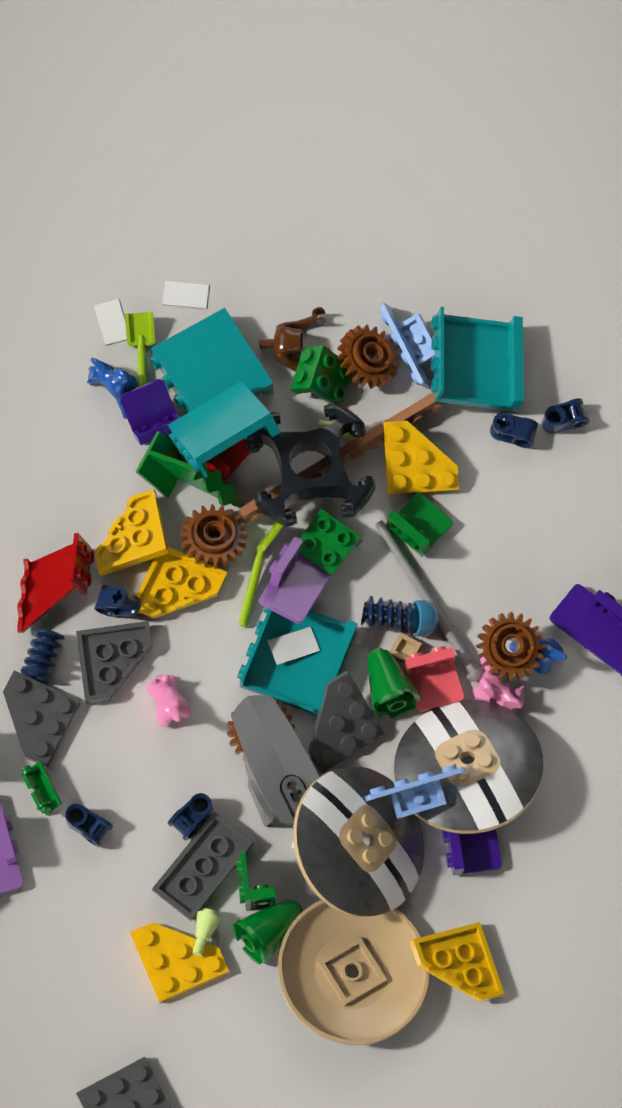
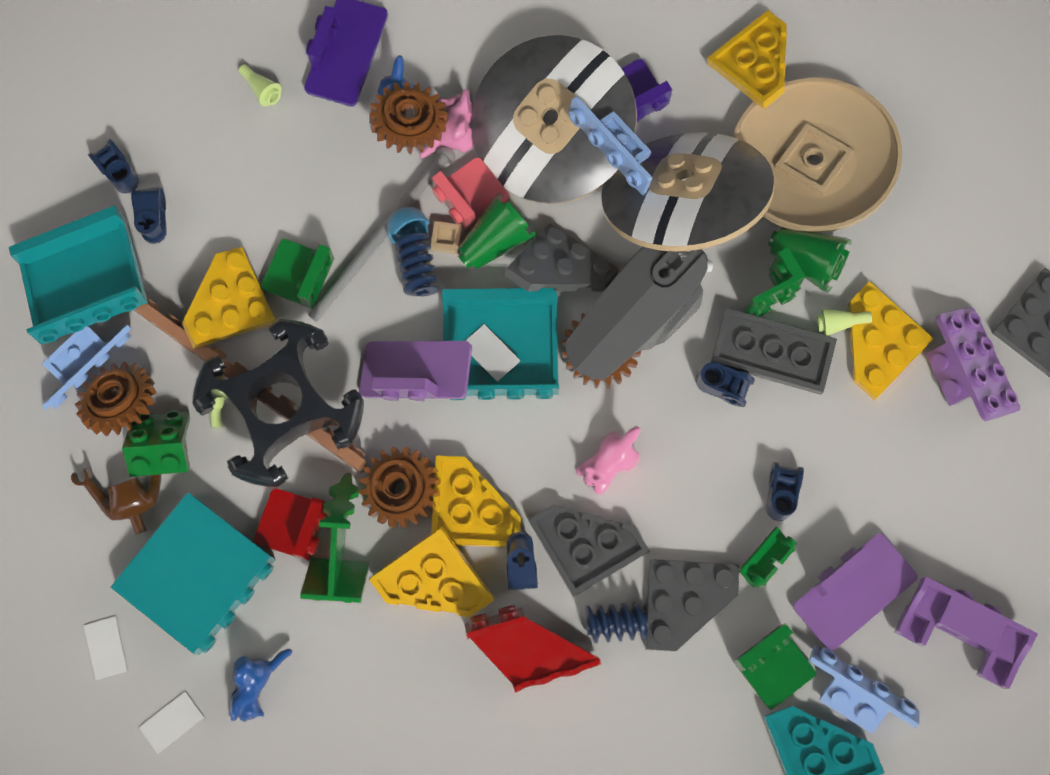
camera: 110 degrees left, 5 degrees up
dark purple bracket [119,379,180,446] -> none
lime piece [125,312,155,387] -> none
teal panel [168,381,281,478] -> none
lime piece [239,523,283,627] -> none
green bracket [299,509,363,575] -> none
none -> yellowish green cone [239,64,282,106]
none -> medium lavender bracket [926,307,1020,422]

